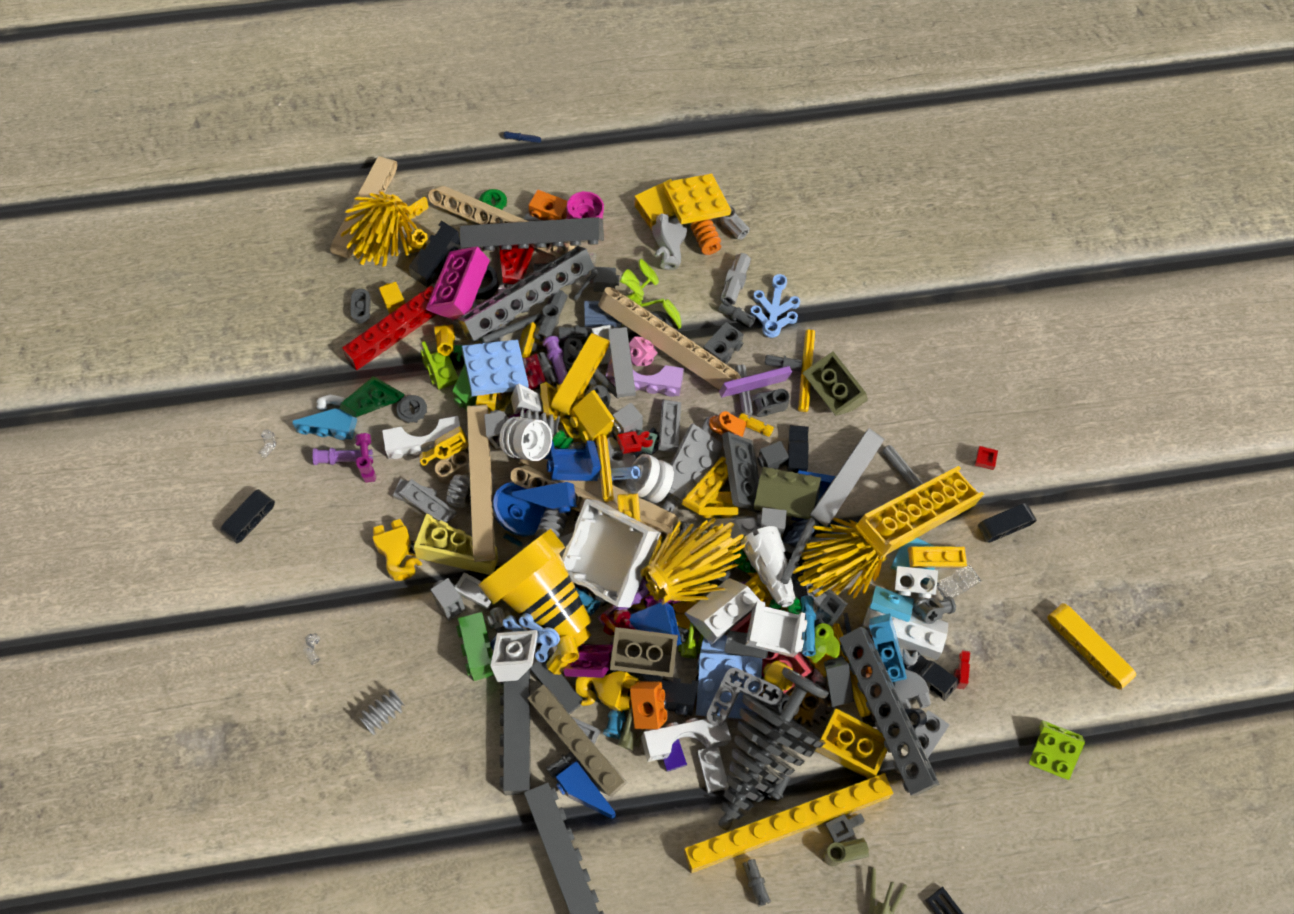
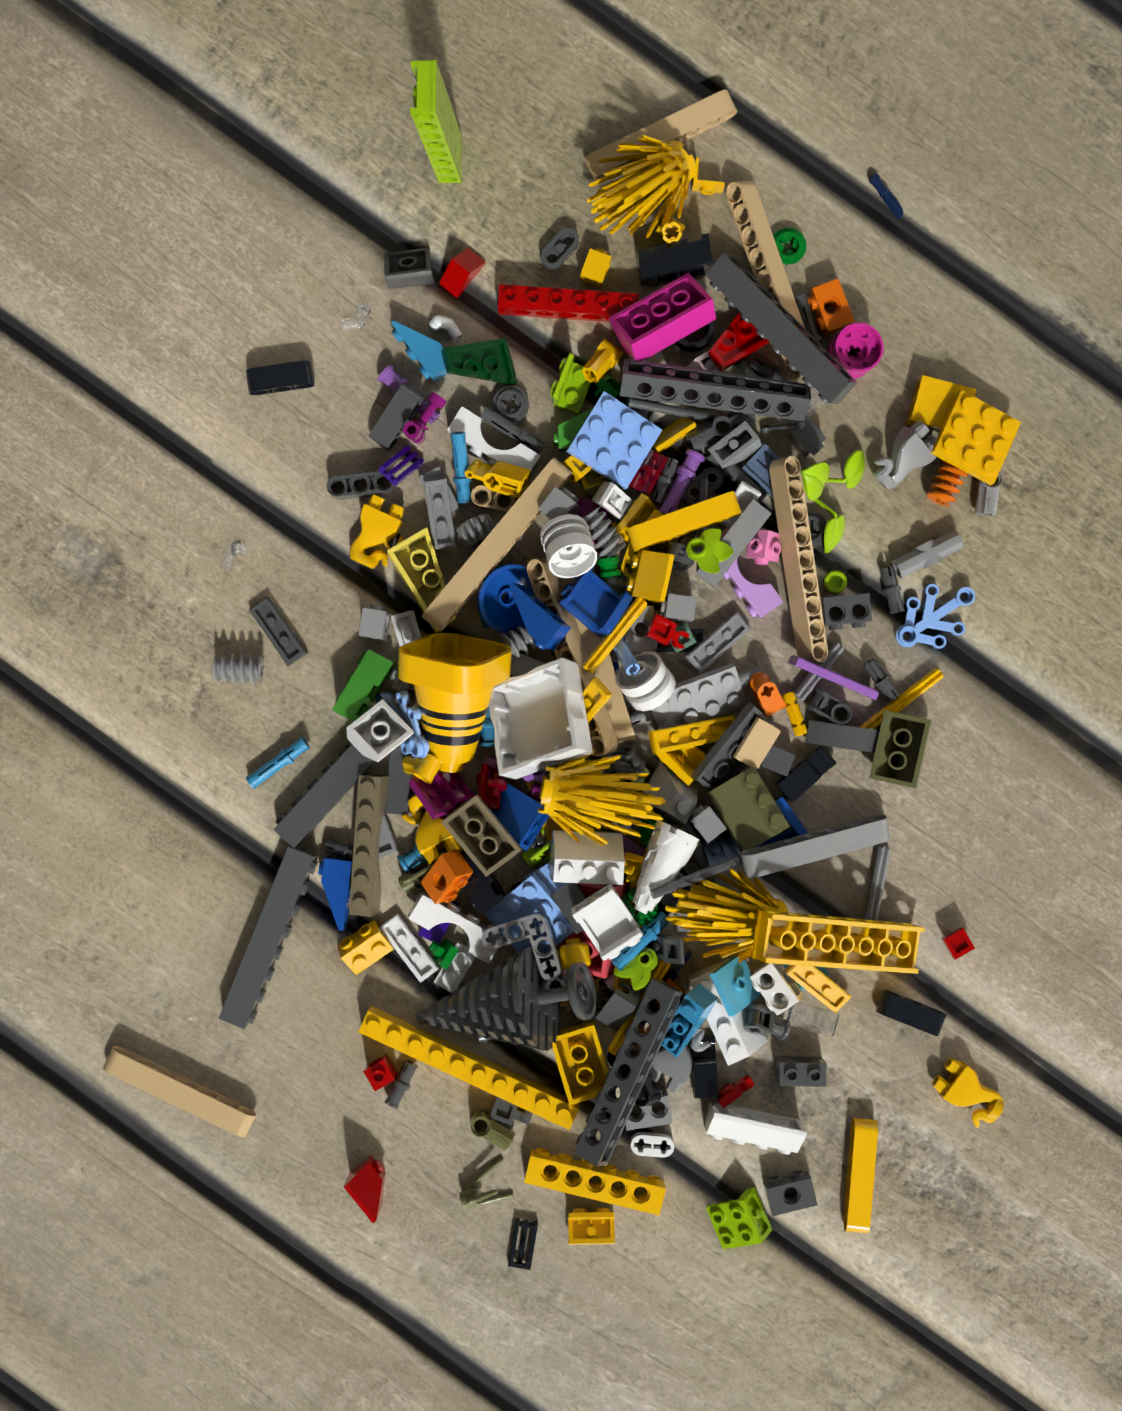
camera: 45 degrees right, 25 degrees up
none -> dark azure pin [246,737,310,789]
none -> dark grey tile [249,596,308,666]
none -> dark grey beam [327,471,396,500]
none -> yellow bracket [337,920,394,975]
none -> red brick [363,1054,398,1091]
none -> dark grey beam [369,383,424,451]
none -> dark purple tile [378,445,425,486]
none -> white tile [379,913,439,983]
none -> dark grey slope [384,247,435,289]
none -> lime tile [410,60,462,183]
none -> green tile [429,938,459,969]
none -> red slope [439,248,486,298]
none -> dark azure pin [450,431,472,503]
none -> dark grey pin [480,405,545,454]
none -> yellow brick [524,1148,666,1216]
none -> yellow bracket [568,1208,615,1245]
none -> white beam [630,1132,674,1158]
none -> lime plate [686,528,733,574]
none -> white slope [704,1101,807,1154]
none -> light grey slope [708,421,762,468]
none -> tan slope [733,717,781,769]
none -> dark grey brick [763,1170,818,1216]
none -> dark grey brick [776,1056,827,1087]
none -> dark grey slope [805,720,880,753]
none -> lime tile [823,570,847,594]
none -> yellow hips [931,1057,1005,1128]

